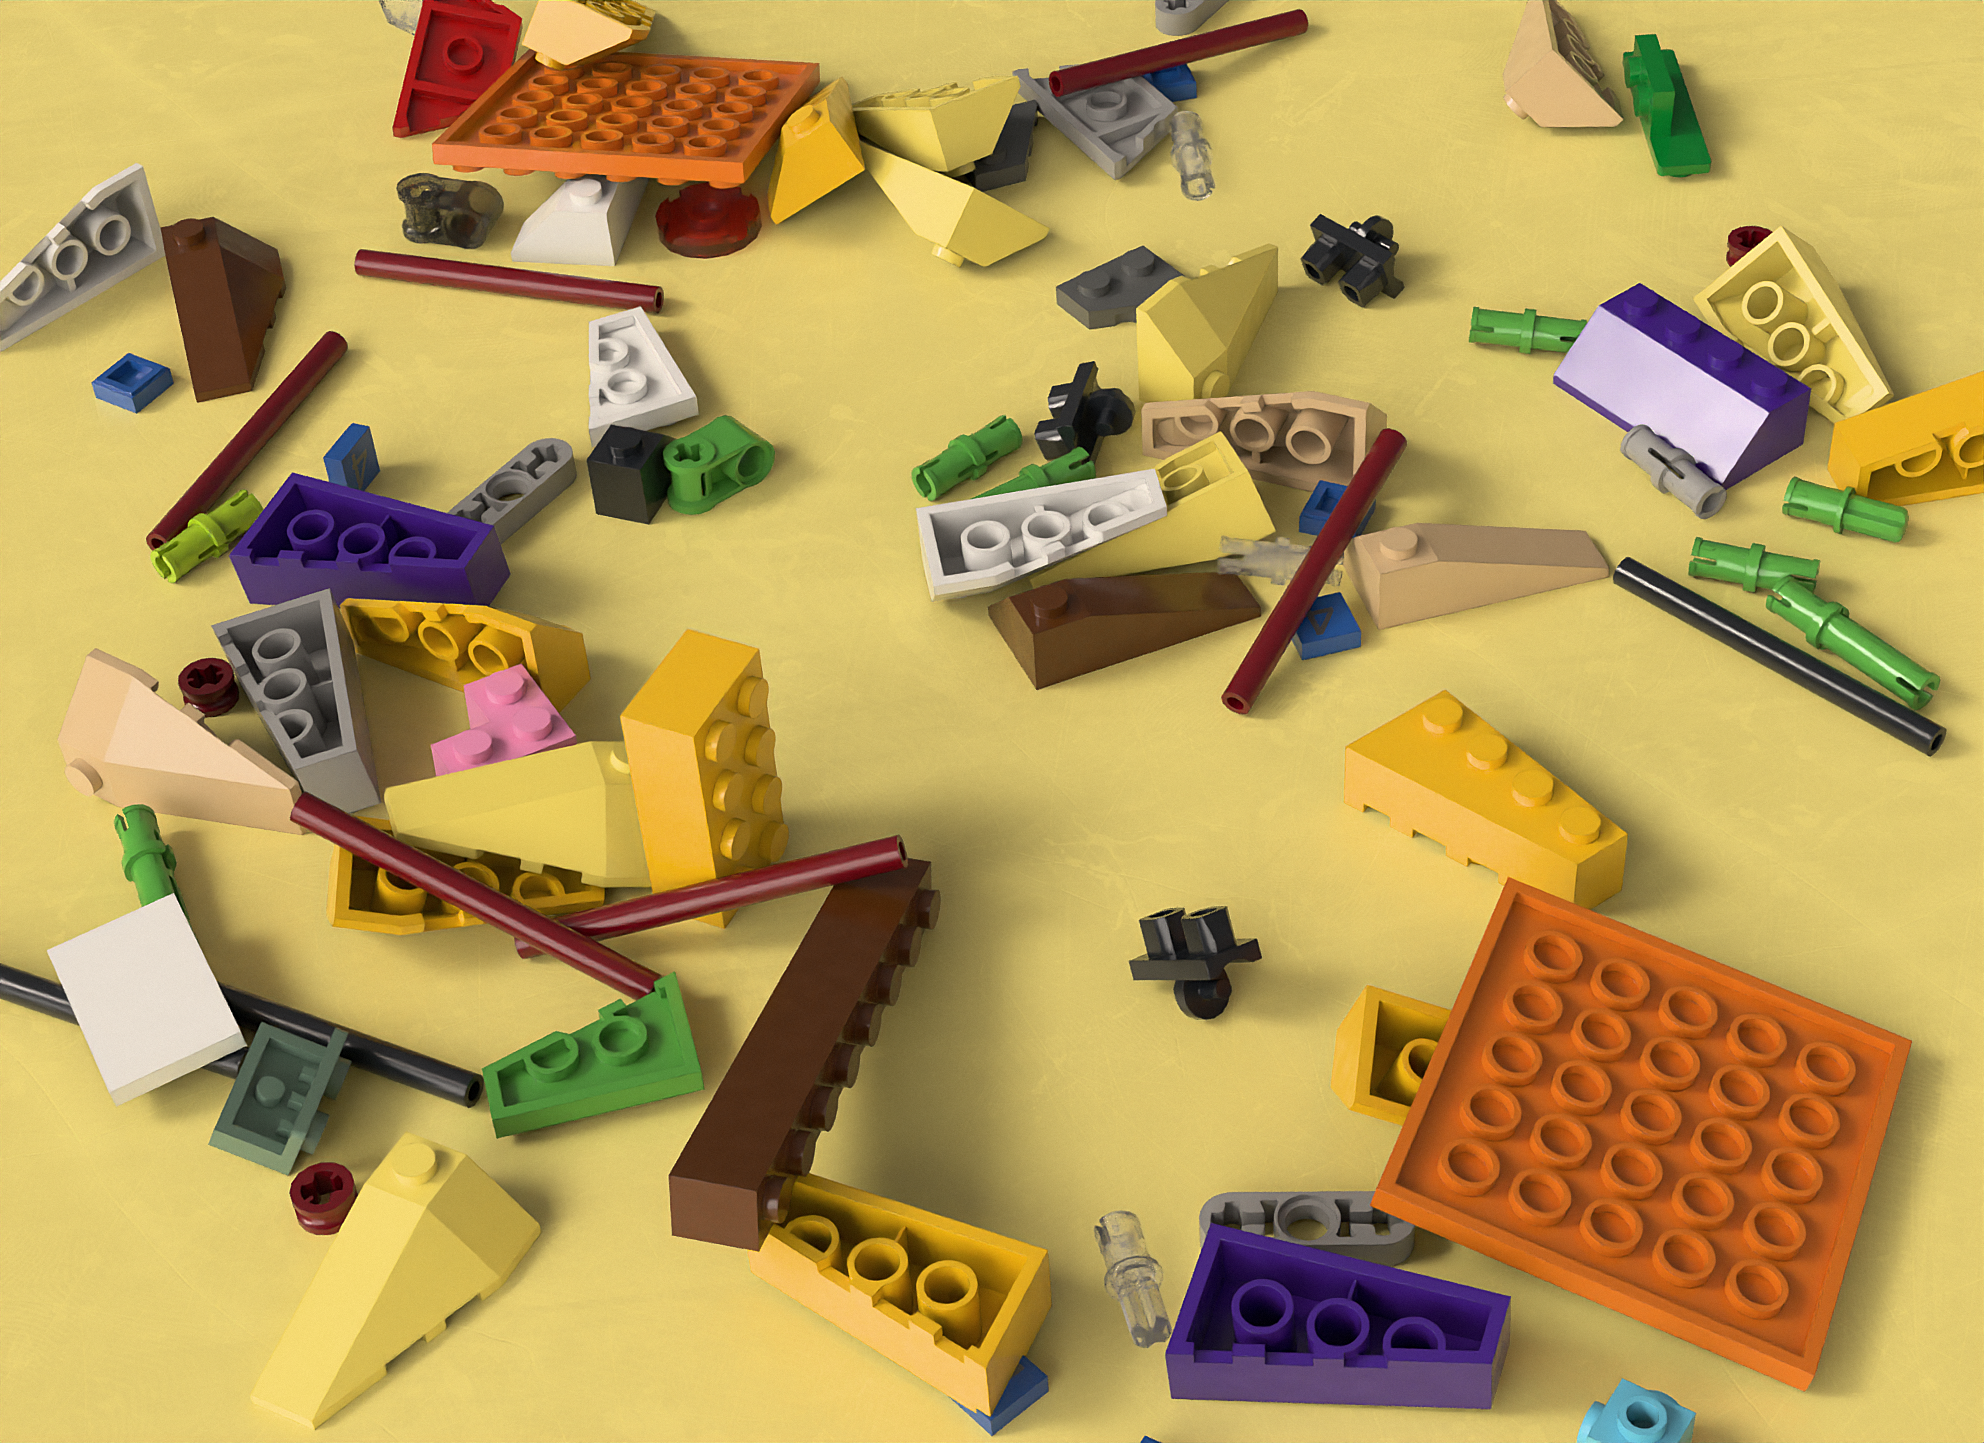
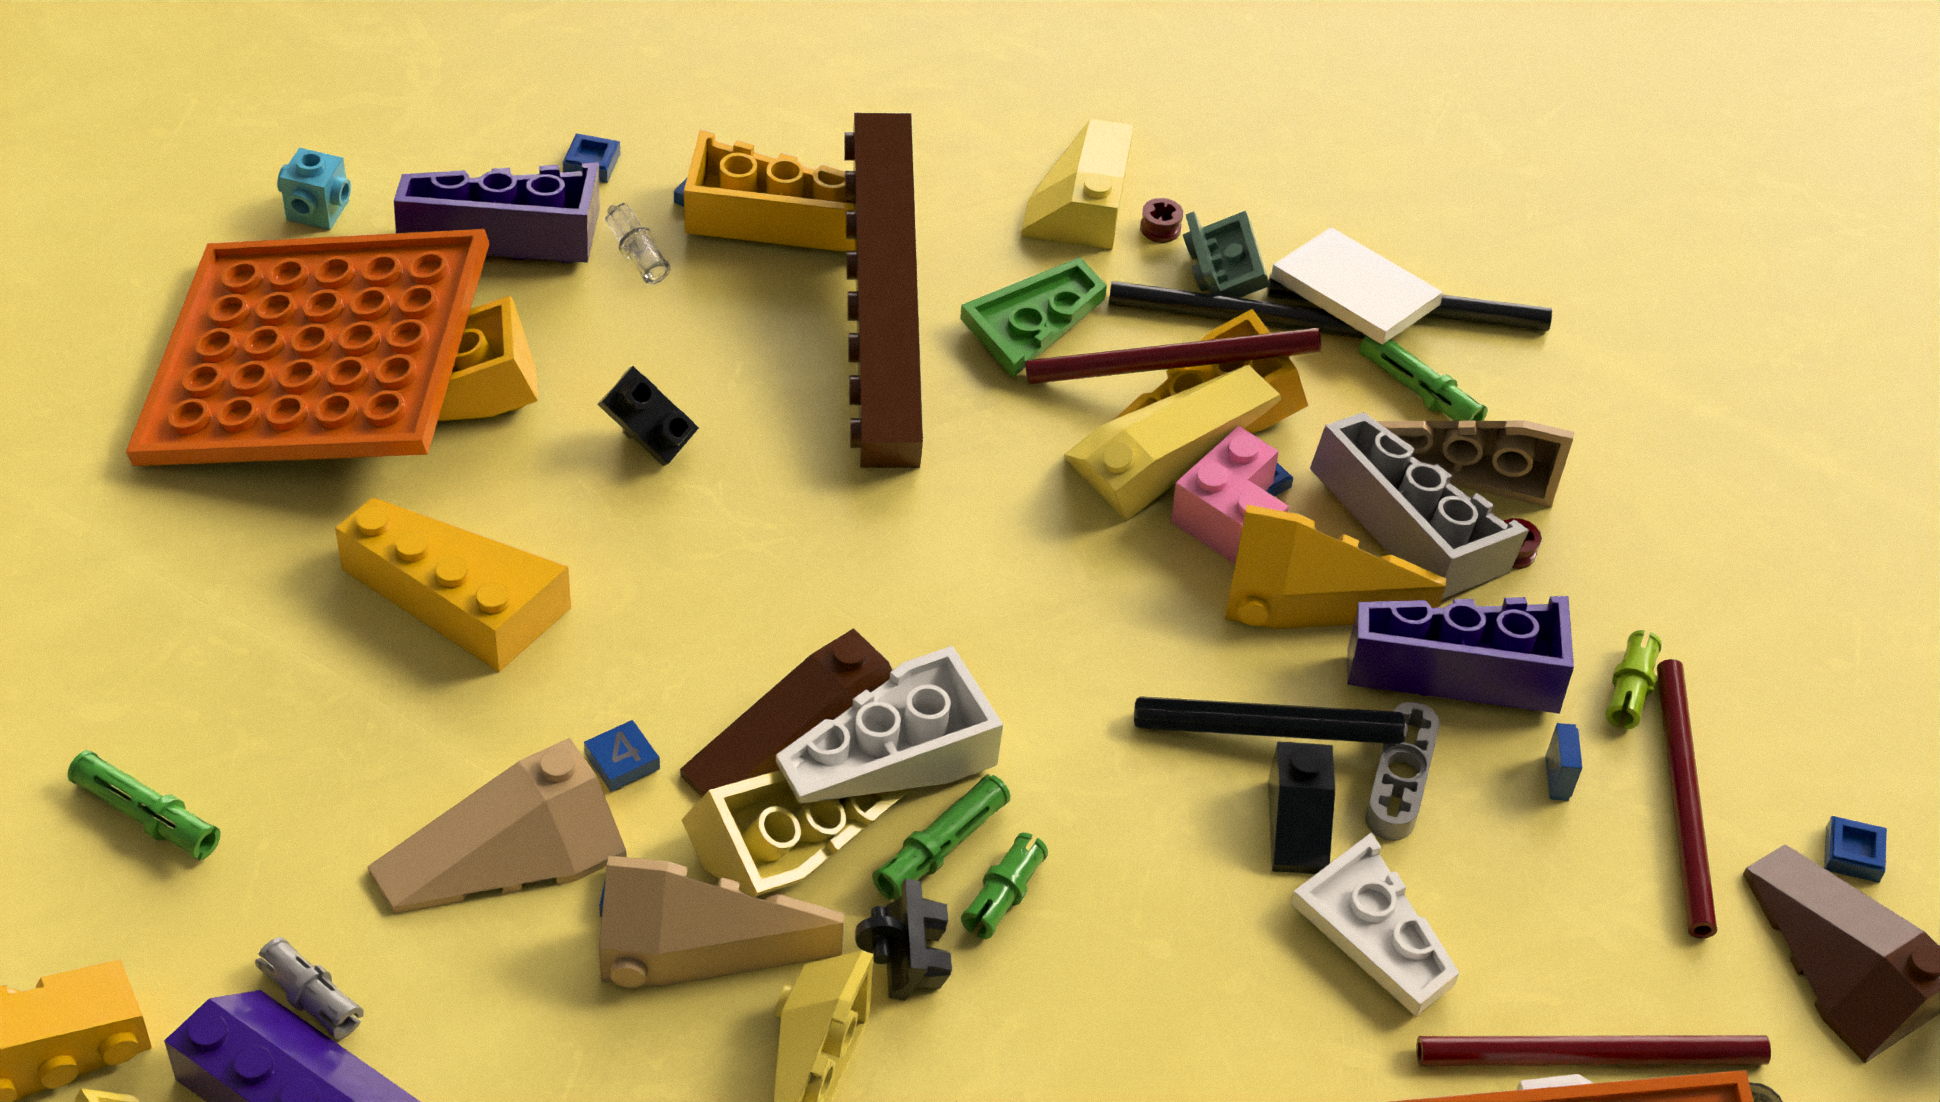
camera: 155 degrees right, 5 degrees up
dark red piece [514,834,908,959] -> none
yellow brick [620,629,789,929] -> none
bright green piece [663,415,775,515] -> none
light grey beam [1199,1191,1415,1267] -> none
clear pin [1217,535,1344,587] -> none
dark red piece [1221,428,1407,714] -> none
black piece [1613,557,1946,756] -> none
bright green pin [1688,537,1820,593] -> none
bright green axle [1782,477,1909,542] -> none
none -> black axle [1134,696,1405,744]

